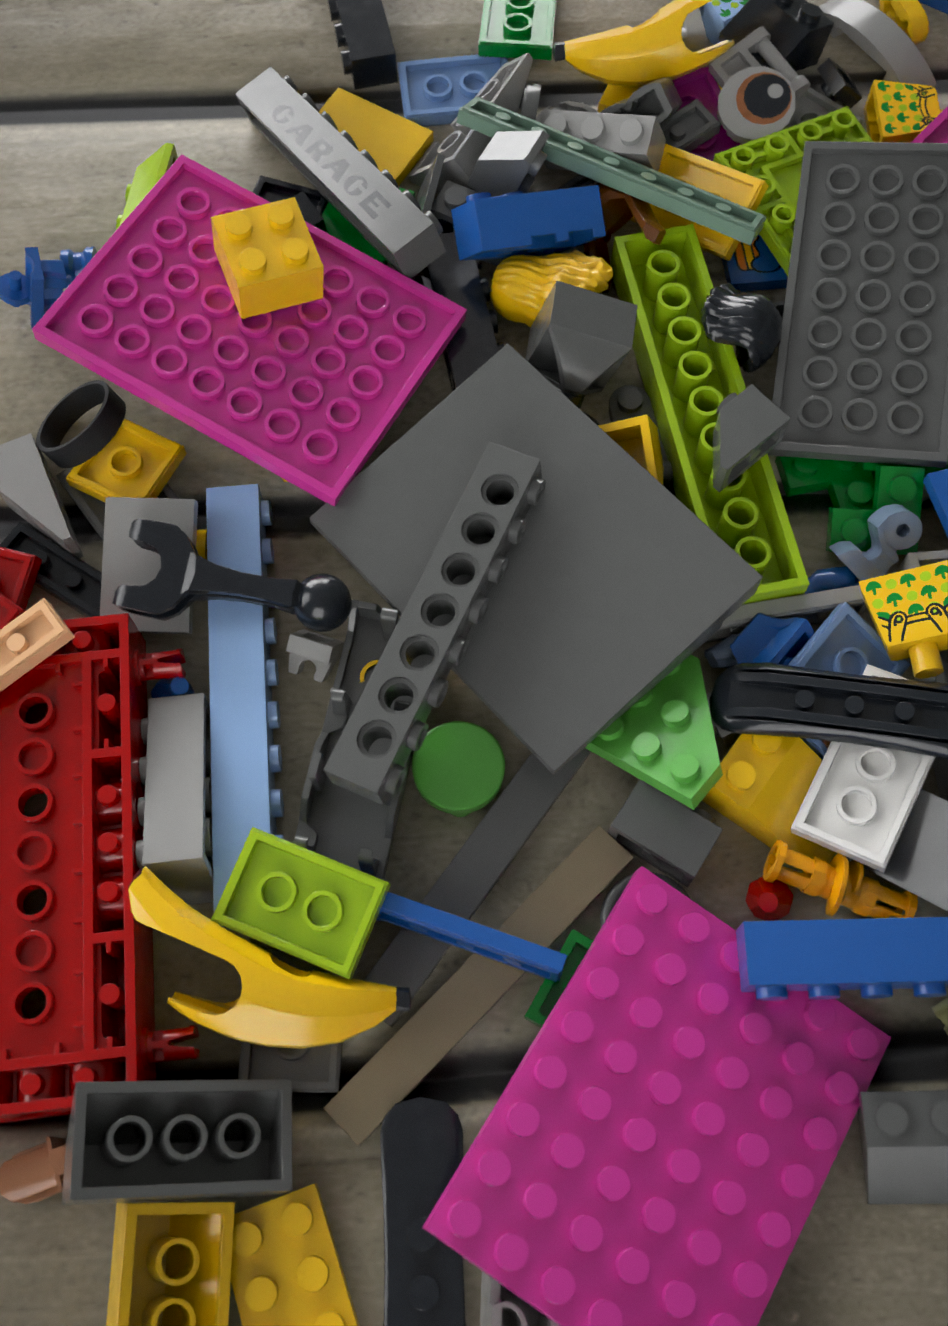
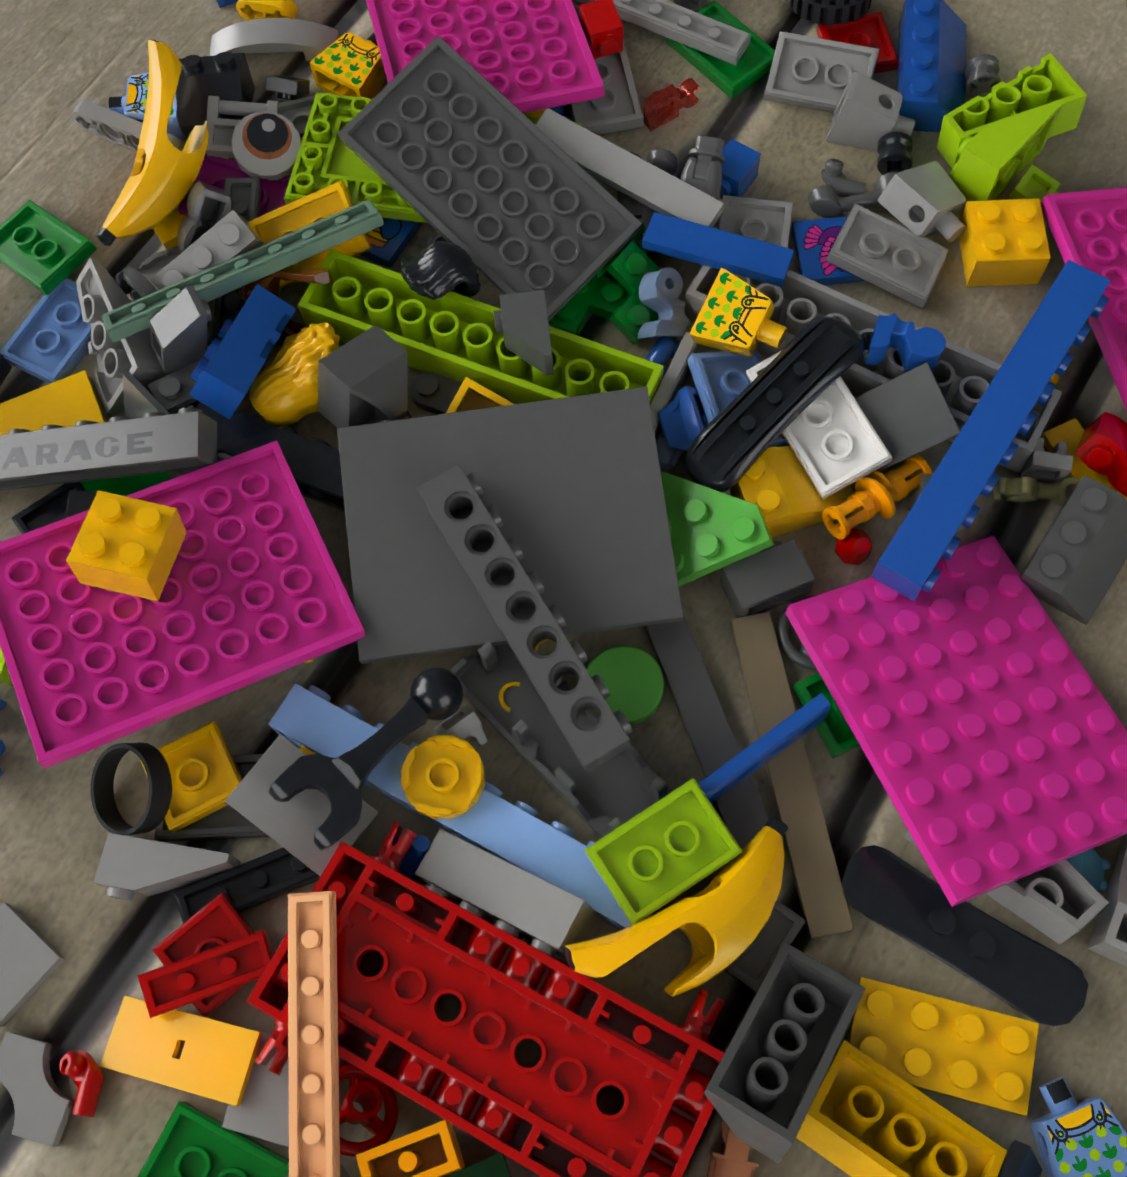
camera: 50 degrees left, 0 degrees up
none -> yellow tile [401,735,485,819]

